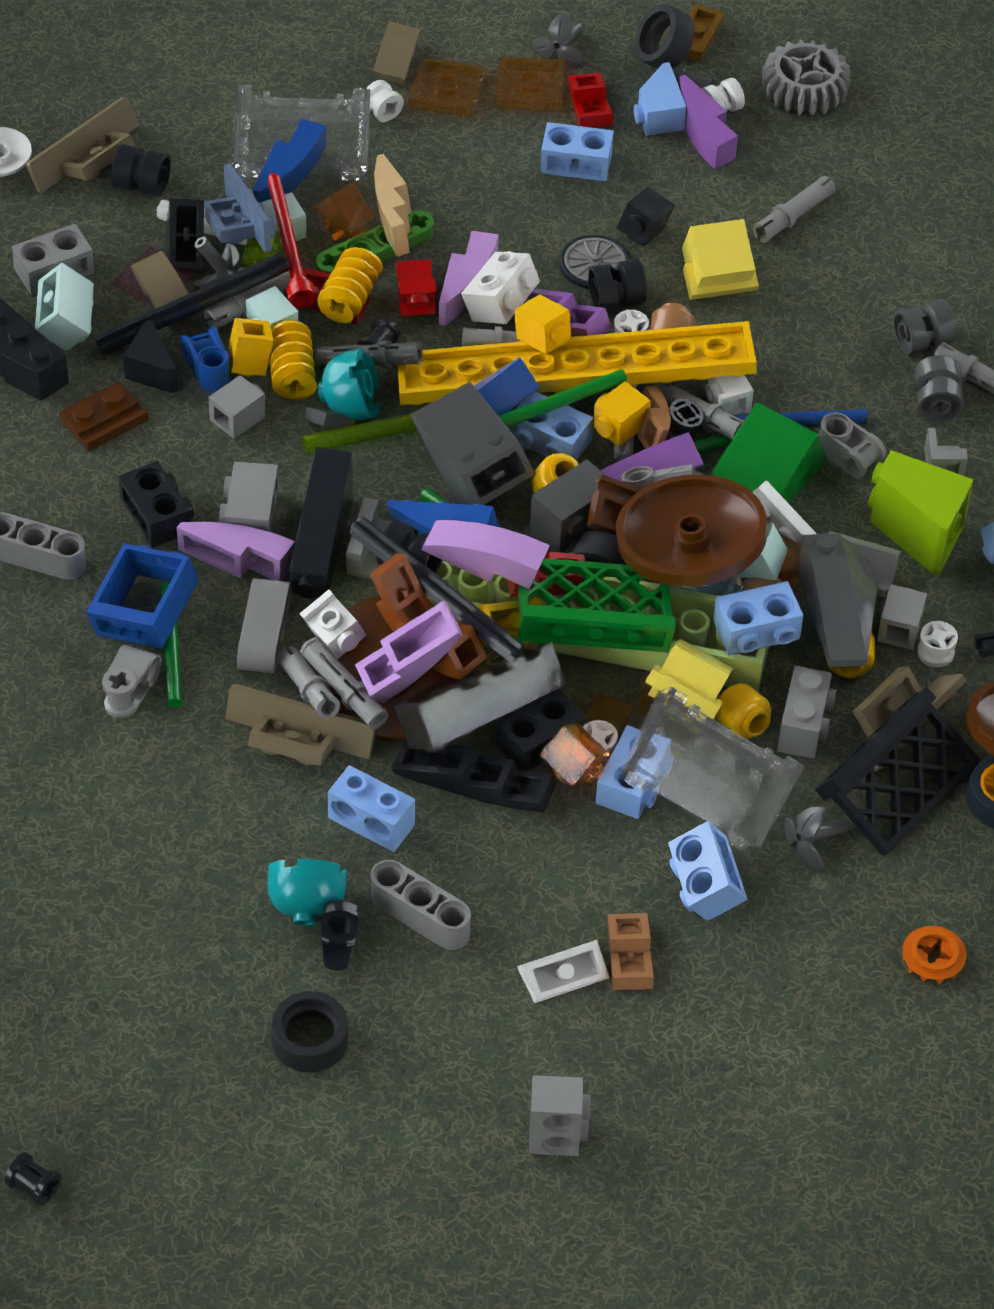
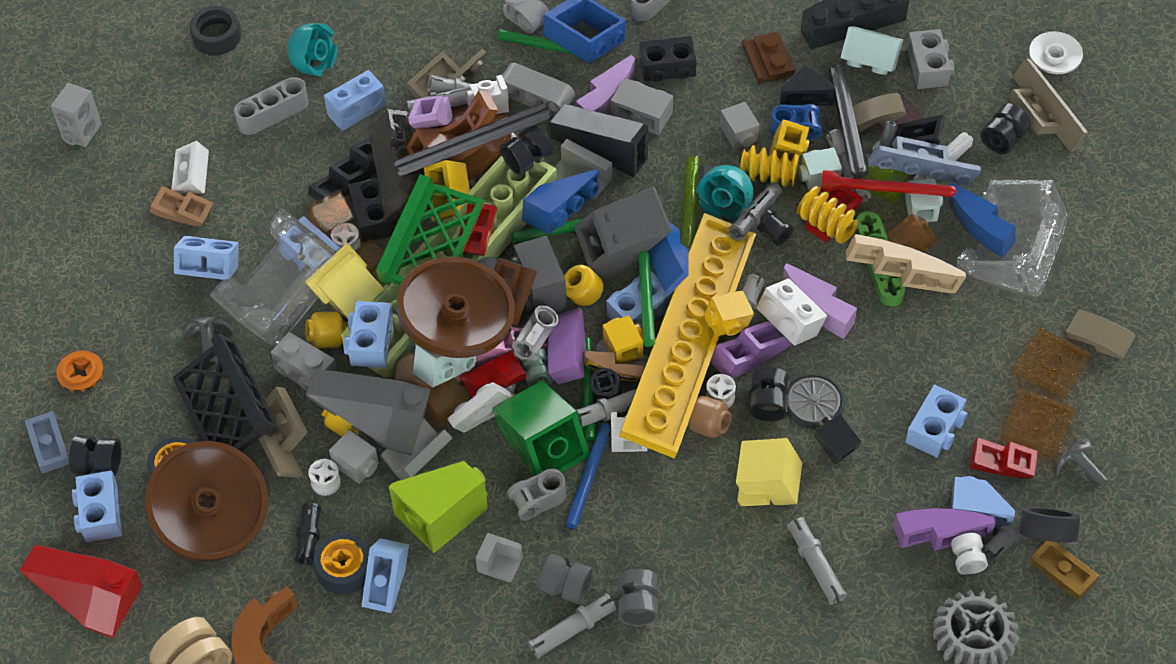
camera: 115 degrees right, 5 degrees up
black hair [321,900,359,971] -> none
white wheel [362,80,404,122] -> none
red brick [396,259,436,317] -> none
lavender slope [421,520,550,589] -> none

